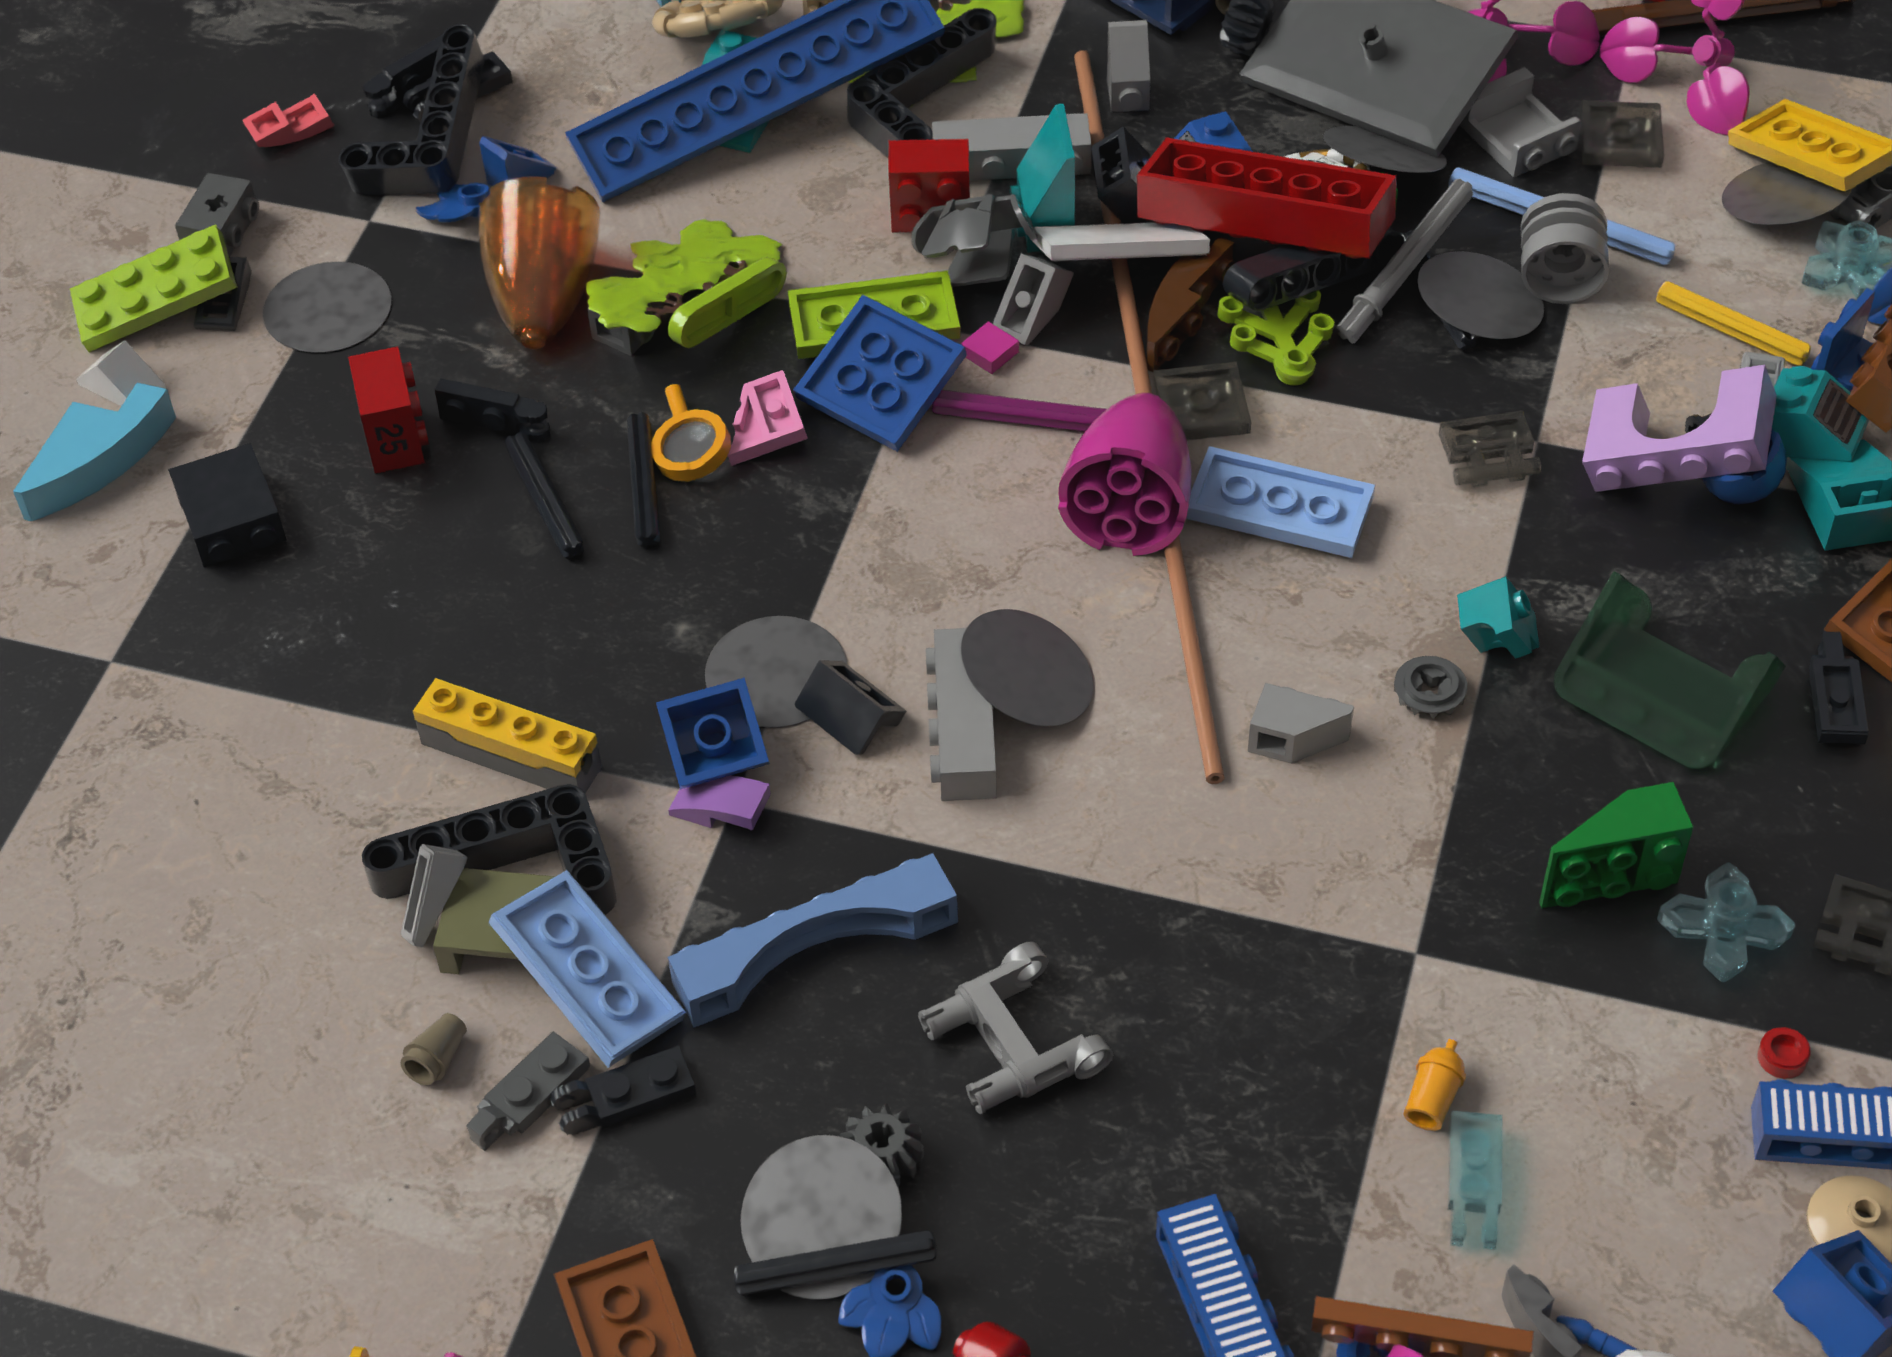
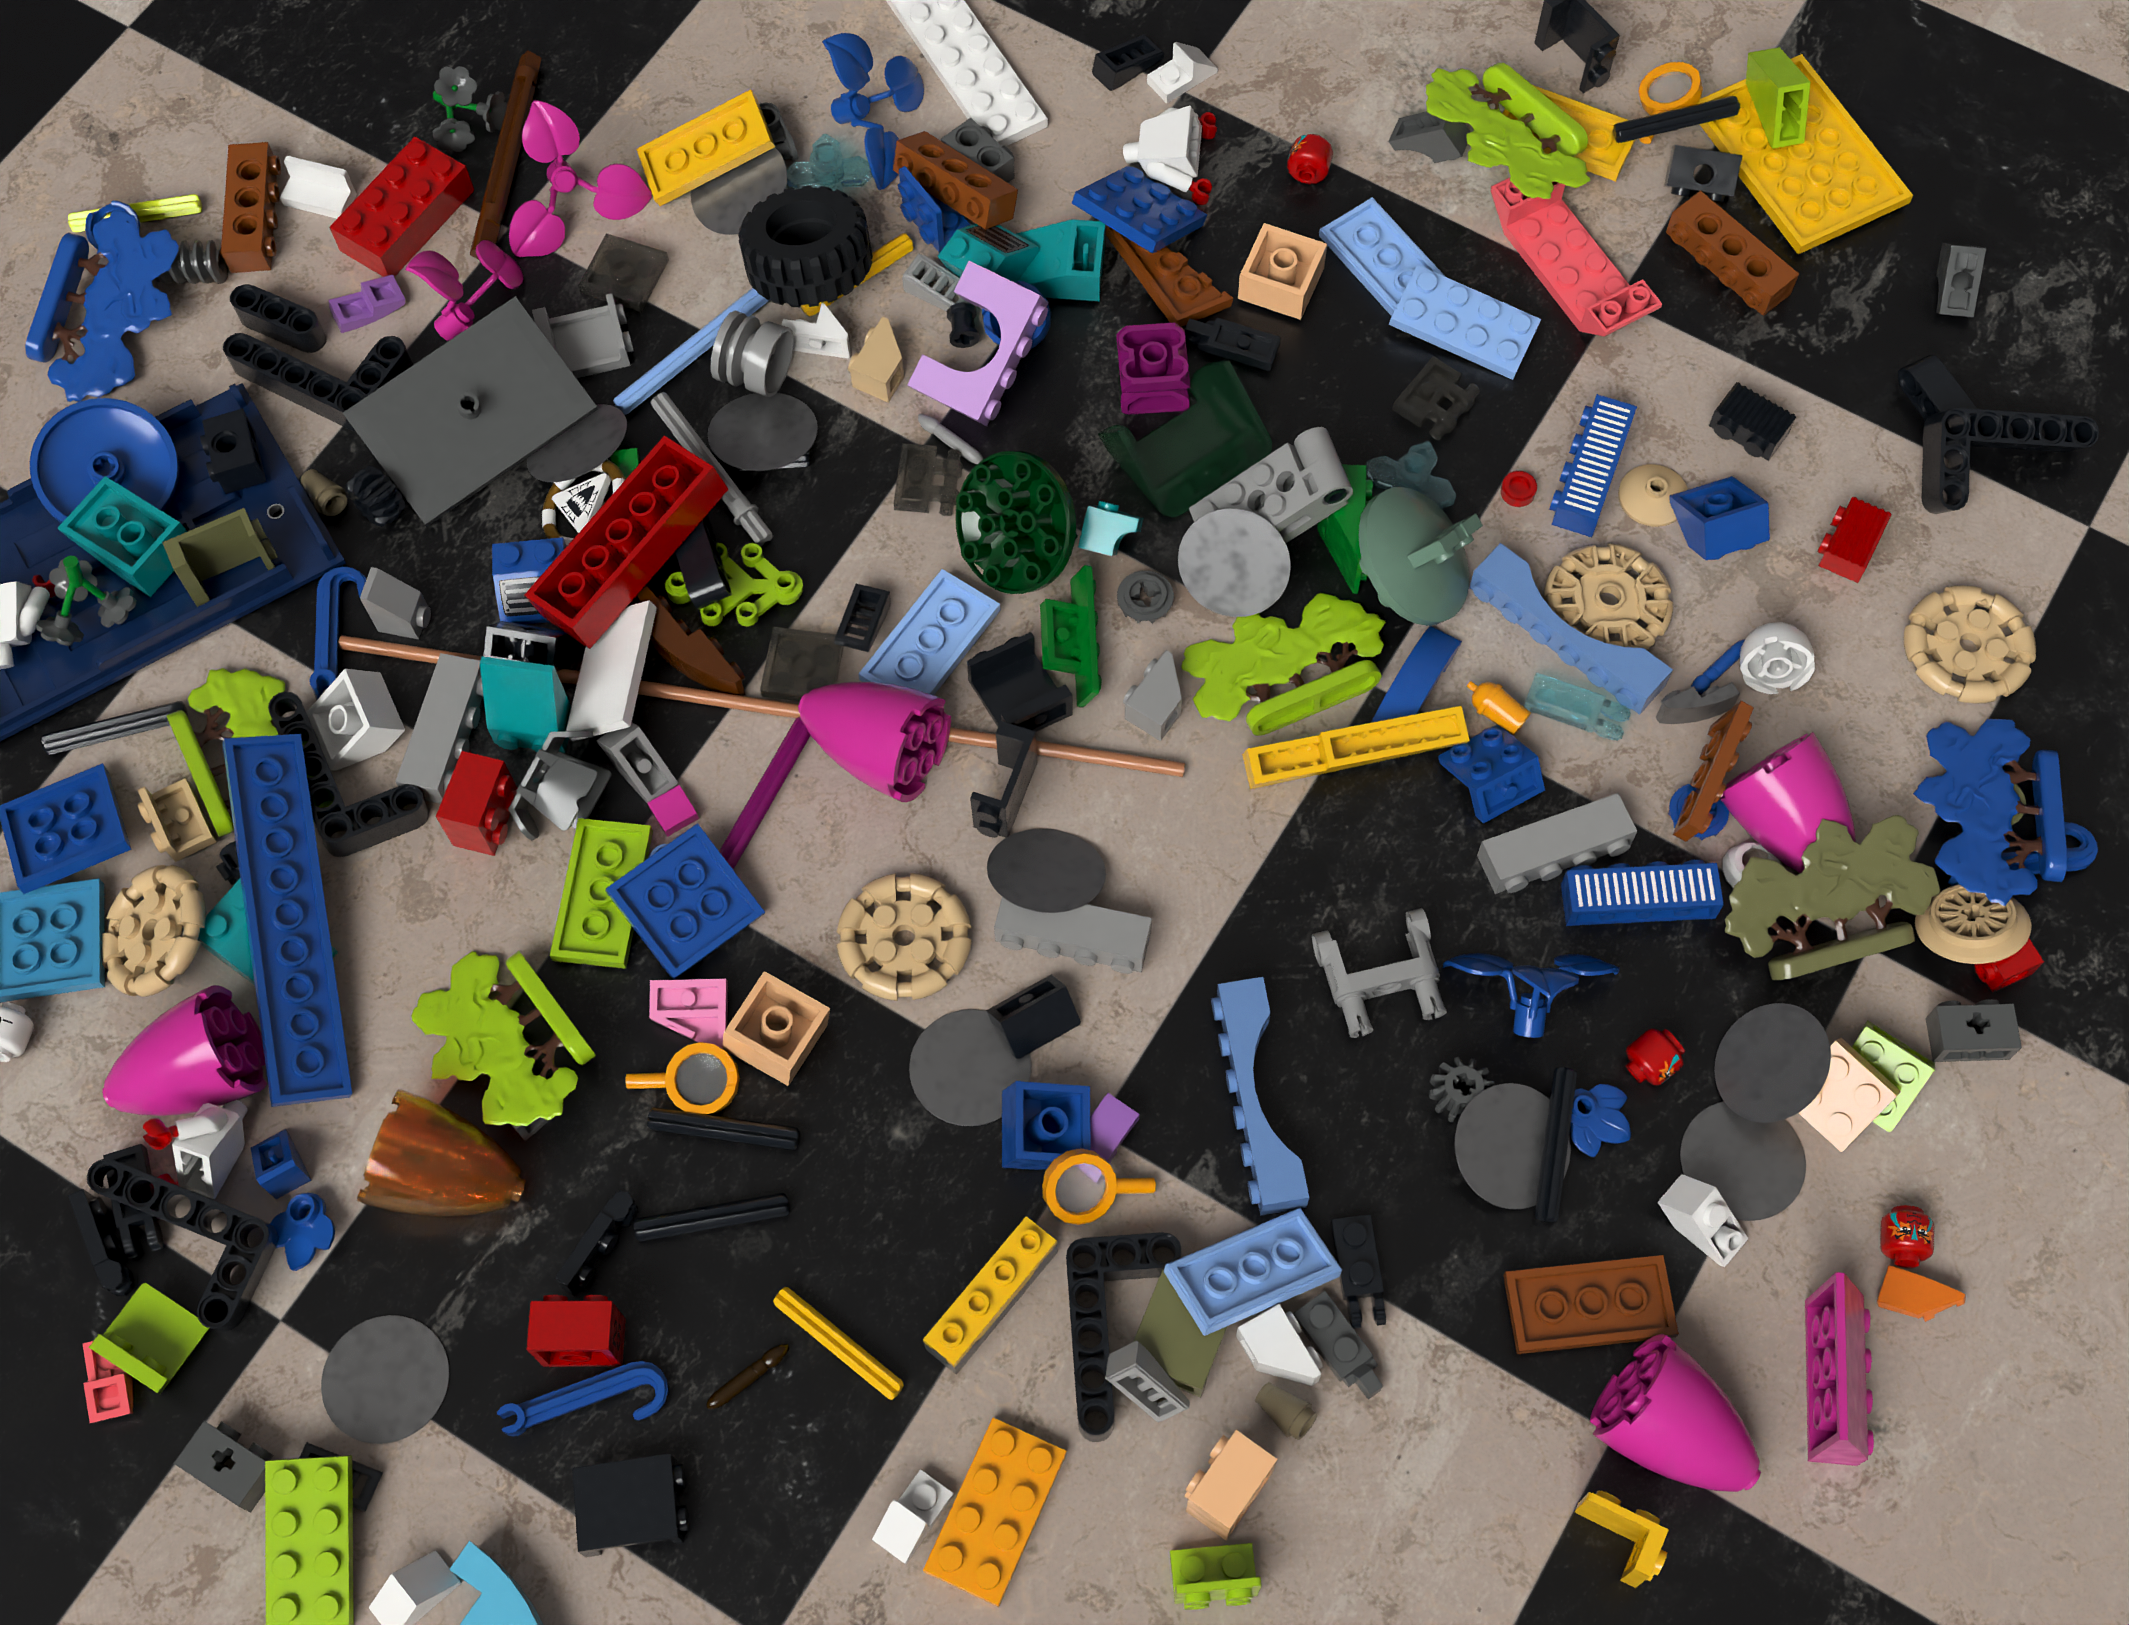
camera: 75 degrees left, 15 degrees up
none -> lime bracket [88,1283,209,1394]
none -> dark pink cylinder [102,985,267,1116]
none -> white torso [143,1100,248,1199]
none -> white slope [306,669,405,771]
none -> blue piece [310,566,366,700]
none -> blue piece [497,1361,669,1437]
none -> dark brown piece [706,1344,789,1409]
none -> light nougat brick [722,971,830,1086]
none -> black tyre [738,185,873,307]
none -> yellow axle [773,1287,904,1400]
none -> white slope [782,303,851,359]
none -> black slope [834,583,891,652]
none -> tan plate [837,873,972,1001]
none -> tan slope [848,317,904,402]
none -> white slope [872,1469,954,1565]
none -> light grey piece [918,413,983,464]
none -> light orange plate [923,1417,1067,1607]
none -> dark green bracket [955,451,1078,594]
none -> black panel [967,632,1073,732]
none -> black panel [970,721,1037,838]
none -> green bracket [1040,565,1102,707]
none -> light orange piece [1042,1148,1156,1225]
none -> magenta piece [1116,323,1191,414]
none -> lime bracket [1170,1543,1262,1610]
none -> flat silver sticker [1178,508,1291,617]
none -> lime plant [1181,593,1386,736]
none -> light nougat brick [1184,1430,1278,1541]
none -> light grey hinge [1189,427,1353,543]
none -> white slope [1236,1304,1323,1386]
none -> yellow slope [1242,706,1470,789]
none -> sand green bracket [1359,487,1483,626]
none -> blue slope [1371,626,1462,723]
none -> blue bracket [1438,725,1545,824]
none -> blue plant [1443,953,1620,1038]
none -> medium blue arch [1469,543,1673,715]
none -> light grey brick [1477,793,1637,894]
none -> tan plate [1544,543,1673,650]

